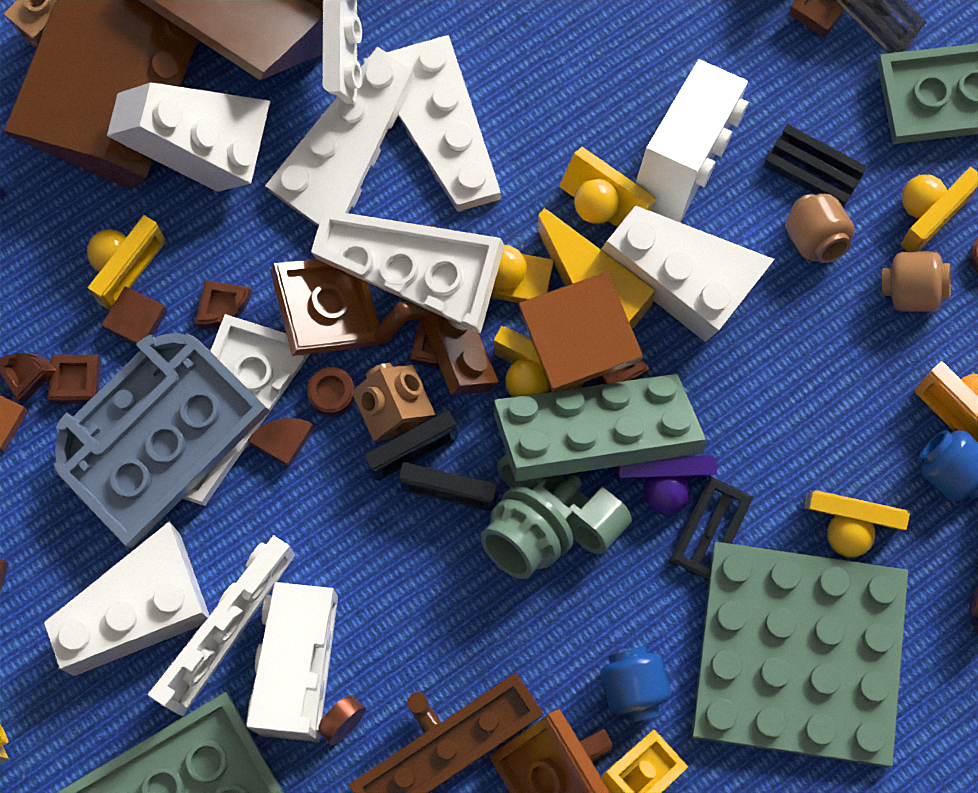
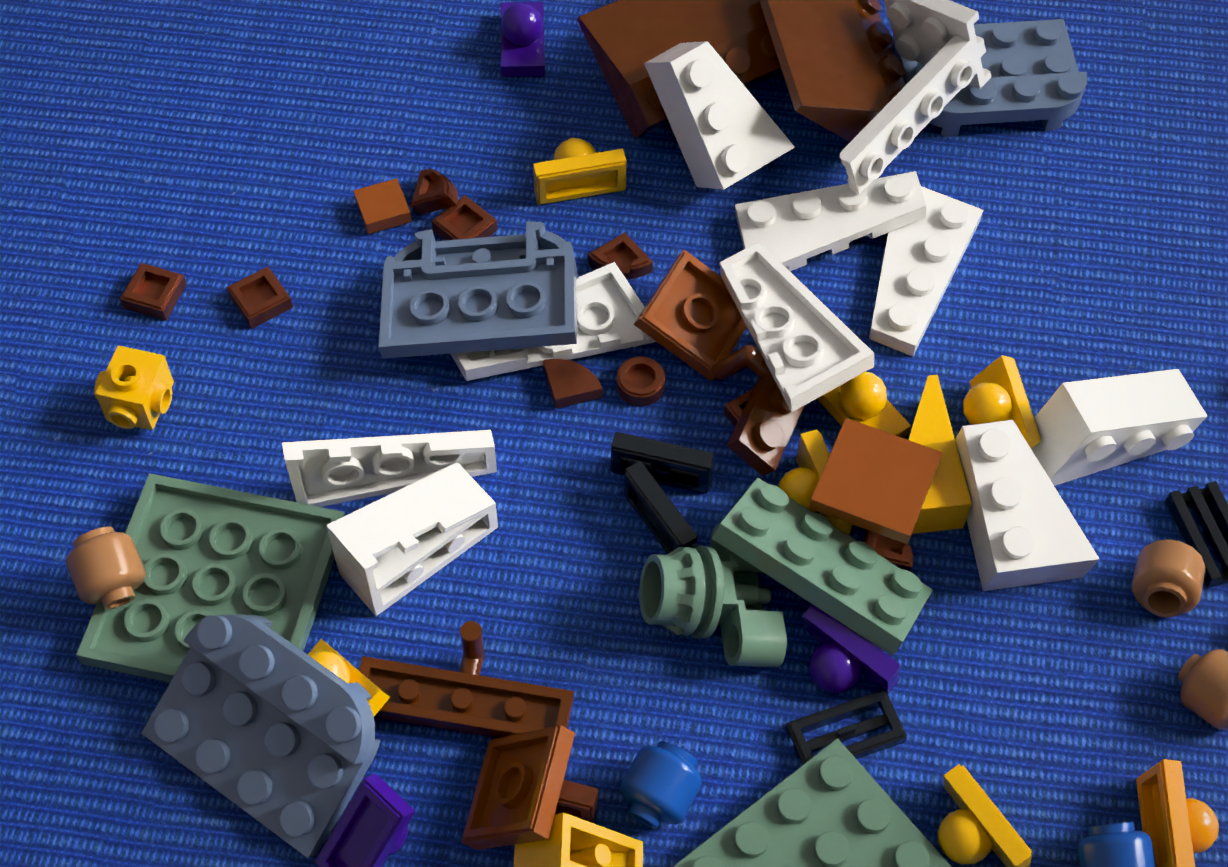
camera: 40 degrees right, 15 degrees down
white wedge [44,522,210,676] -> none
copper tile [102,286,168,345] -> none
copper tile [318,696,366,745] -> none
medium nougat brick [351,363,436,441] -> none

